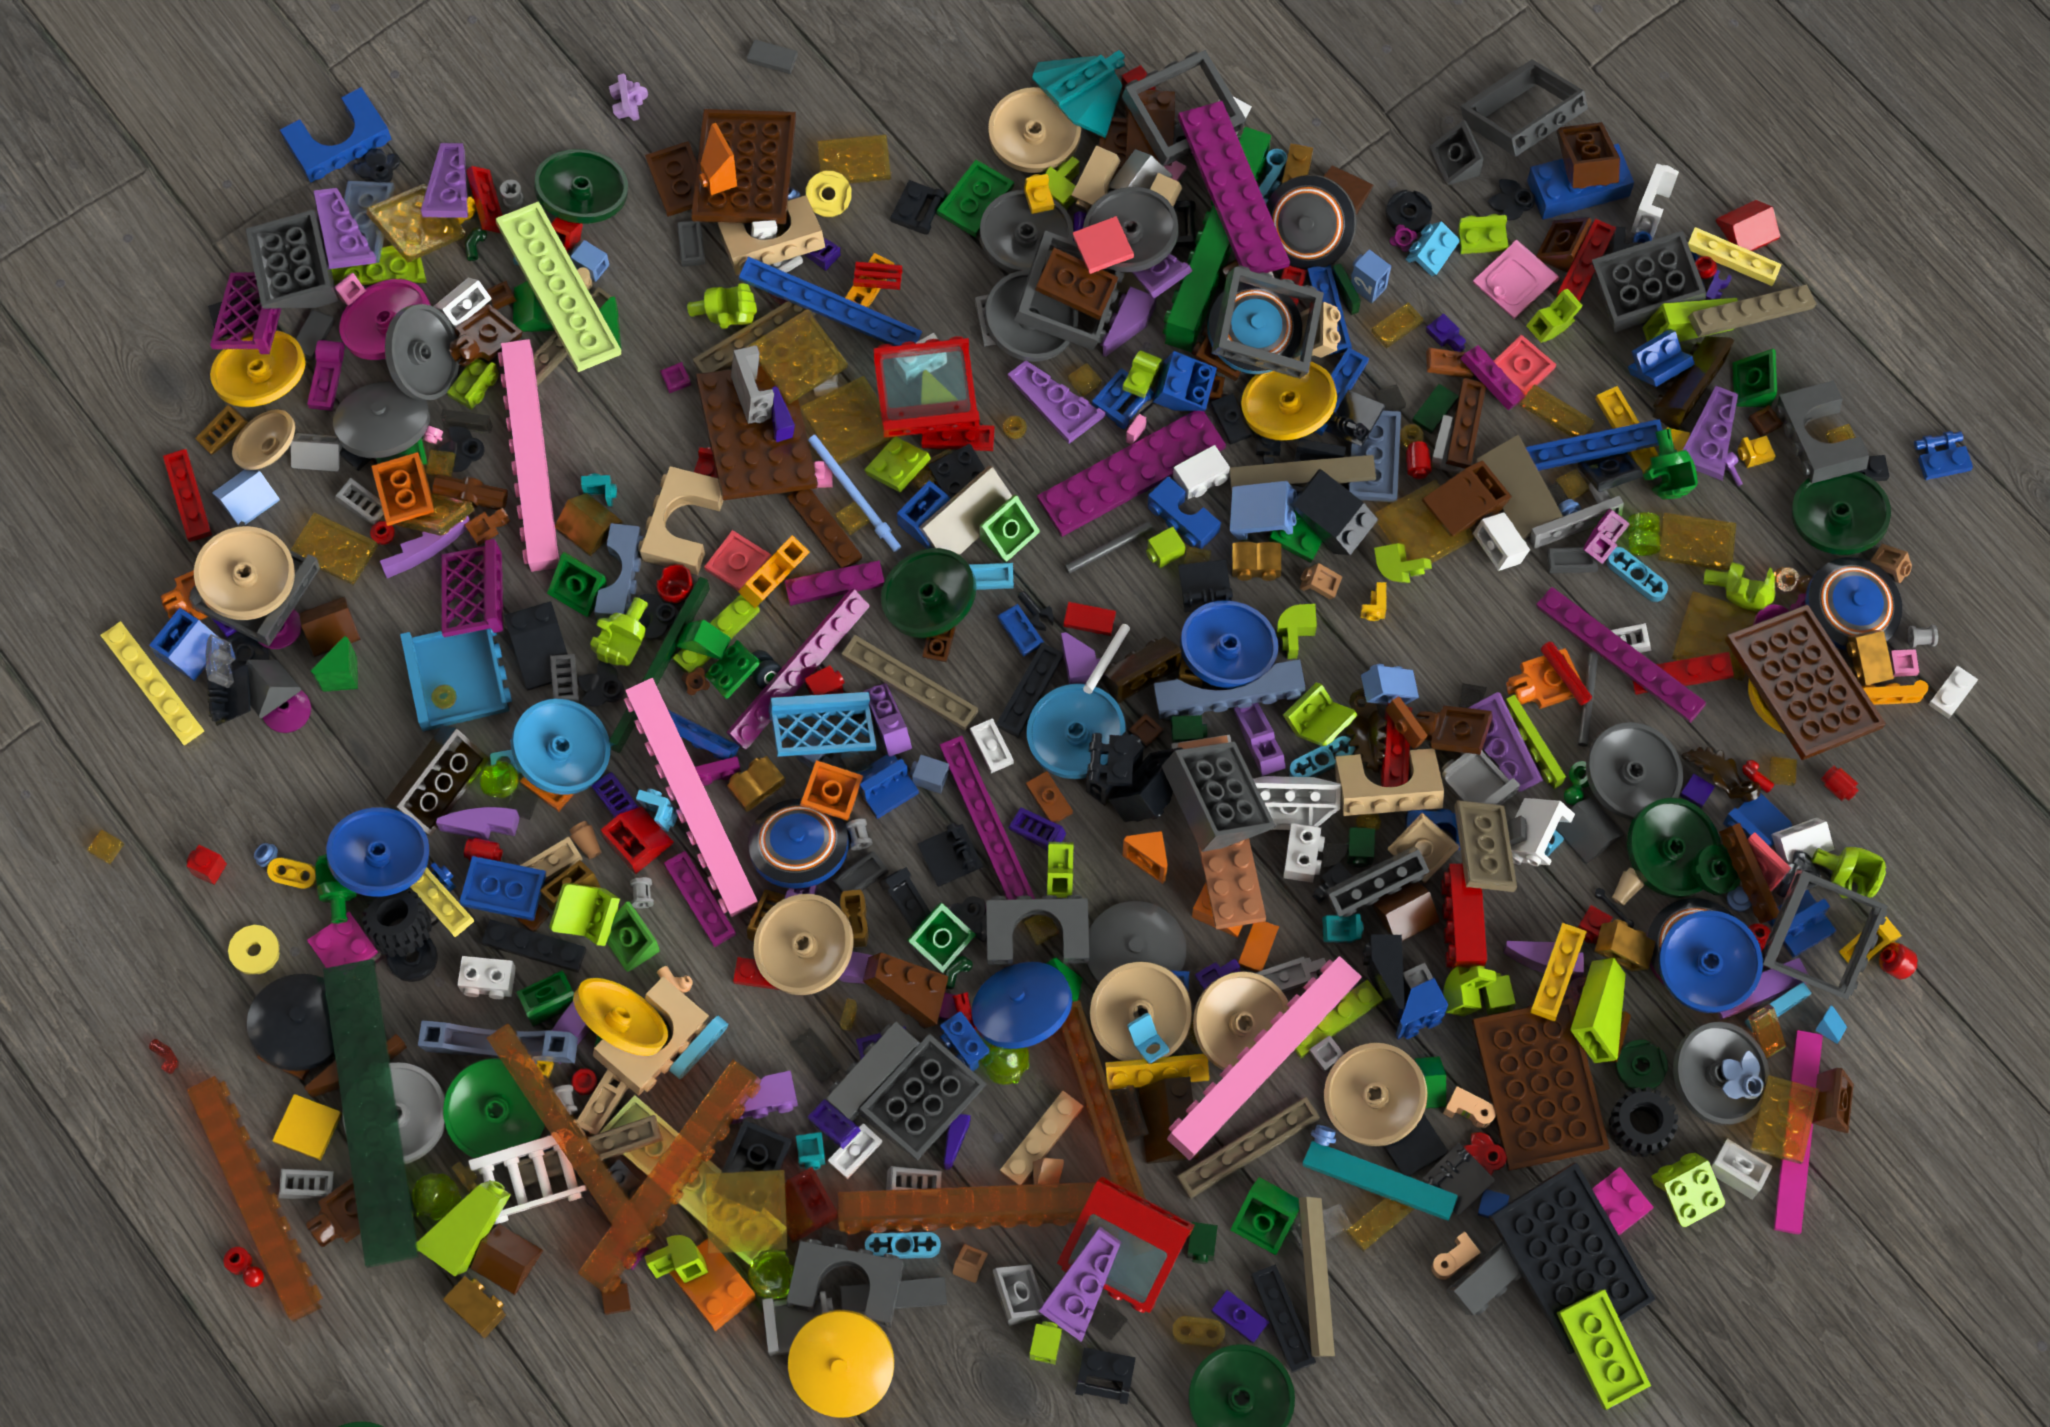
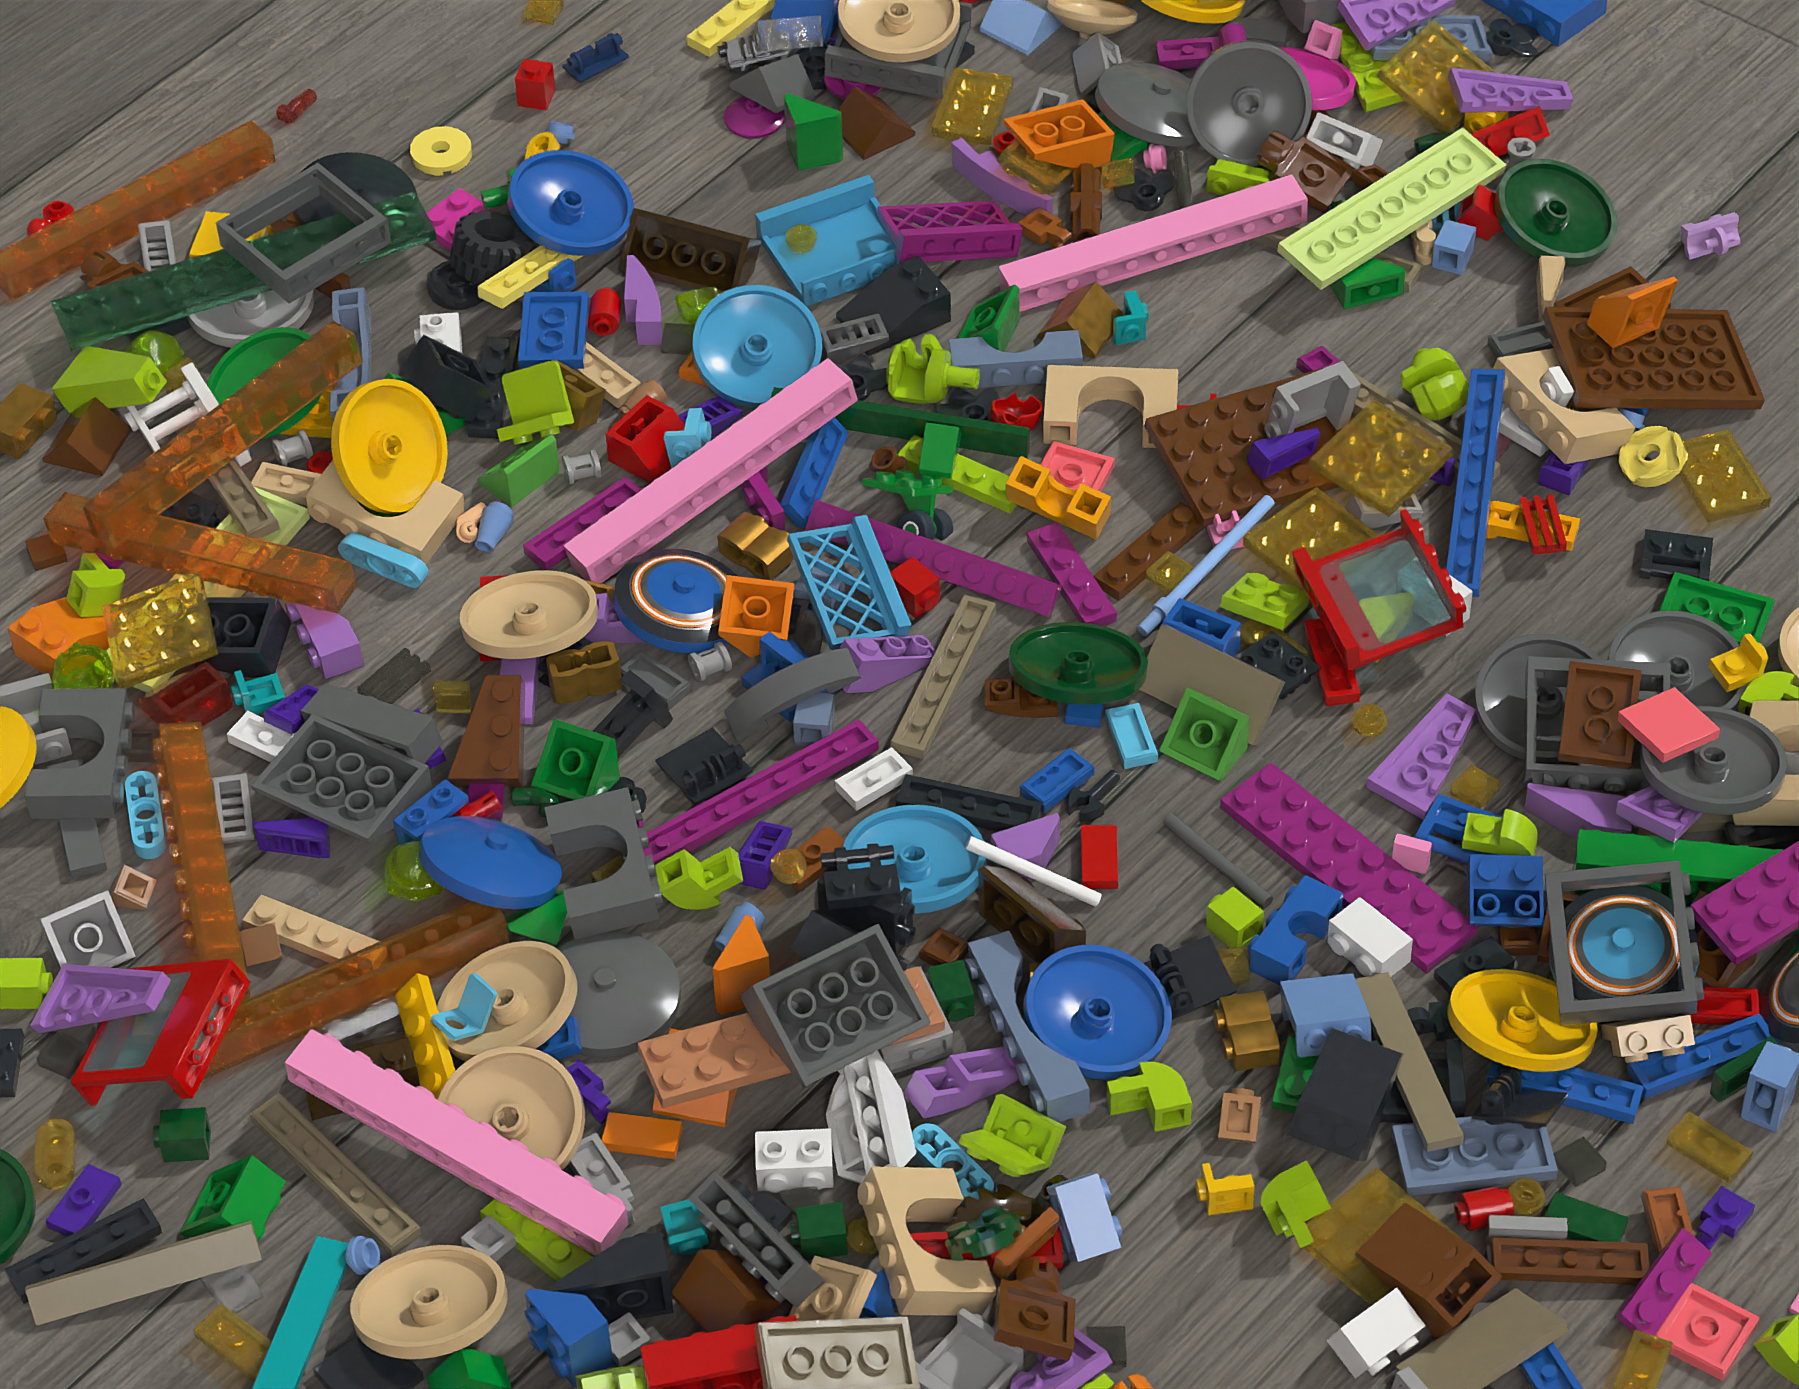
camera: 80 degrees right, 20 degrees down
none -> dark grey window [216,163,391,304]
none -> black brick [402,334,493,422]
none -> medium blue cone [475,502,514,553]
none -> dark blue hinge [562,33,629,83]
none -> medium blue cone [714,902,766,952]
none -> dark grey slope [724,648,861,741]
none -> clear yellow plate [770,849,807,884]
none -> dark green plate [945,1206,1023,1261]
none -> tan slope [1536,256,1565,322]

